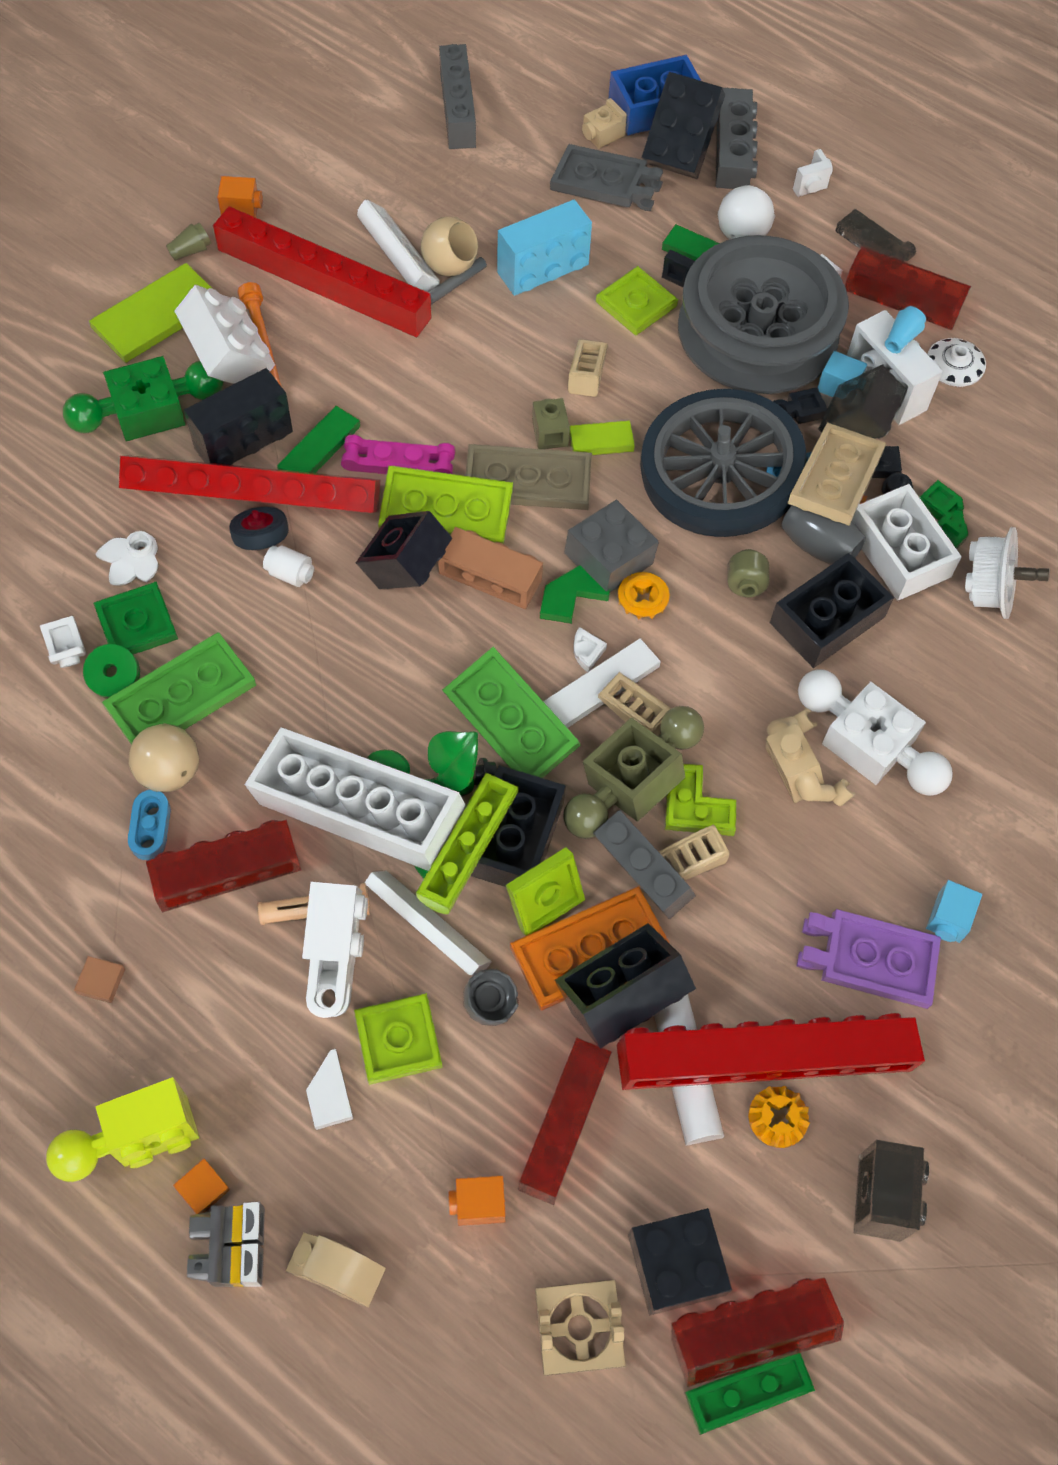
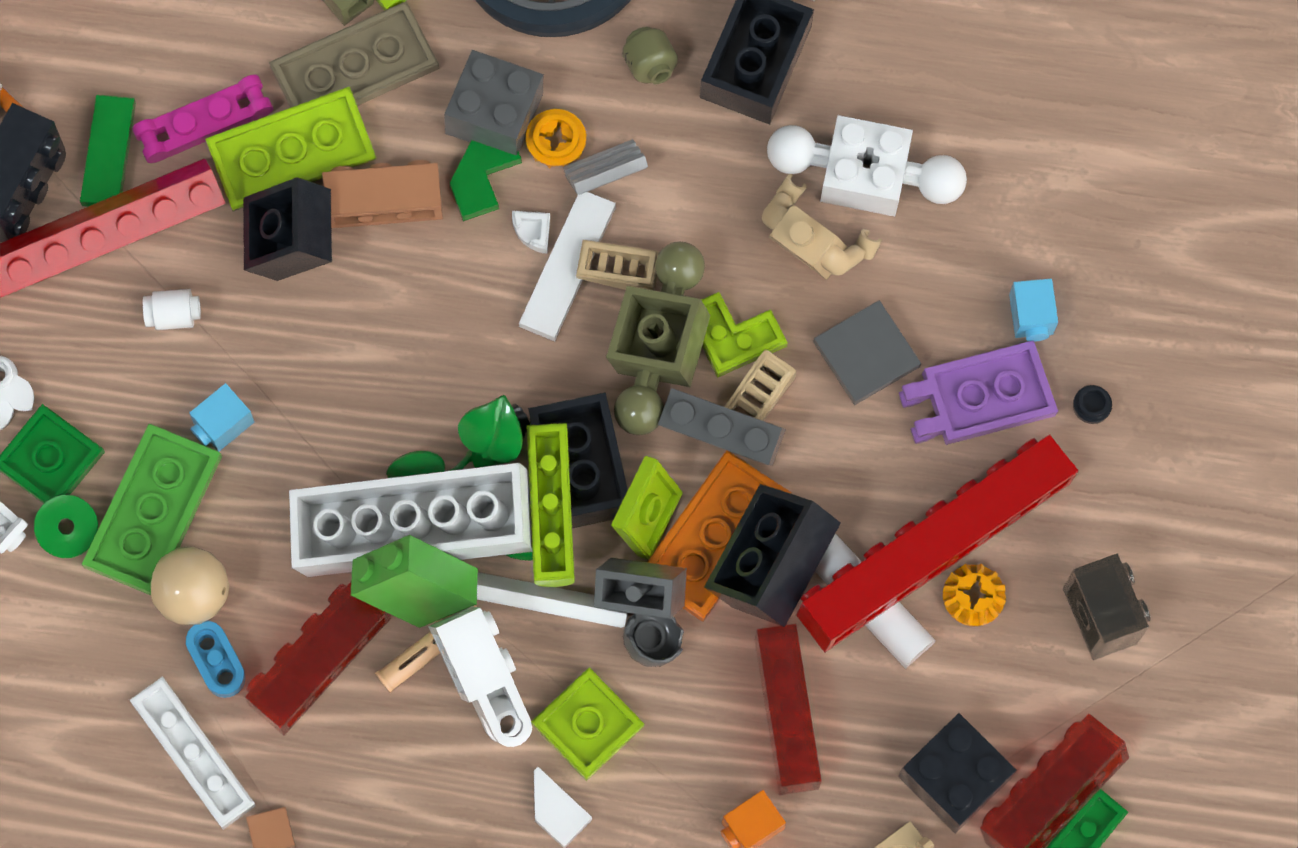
camera: 30 degrees left, 10 degrees up
black wheel [229,507,289,550] -> none
bright green plate [442,647,581,778] -> none
none -> white tile [130,676,256,830]
none -> medium azure brick [189,383,255,452]
none -> bright green brick [351,535,478,628]
none -> light grey tile [563,139,648,195]
none -> dark grey brick [594,558,687,619]
none -> dark grey tile [813,300,921,406]
none -> black plate [1073,385,1112,424]

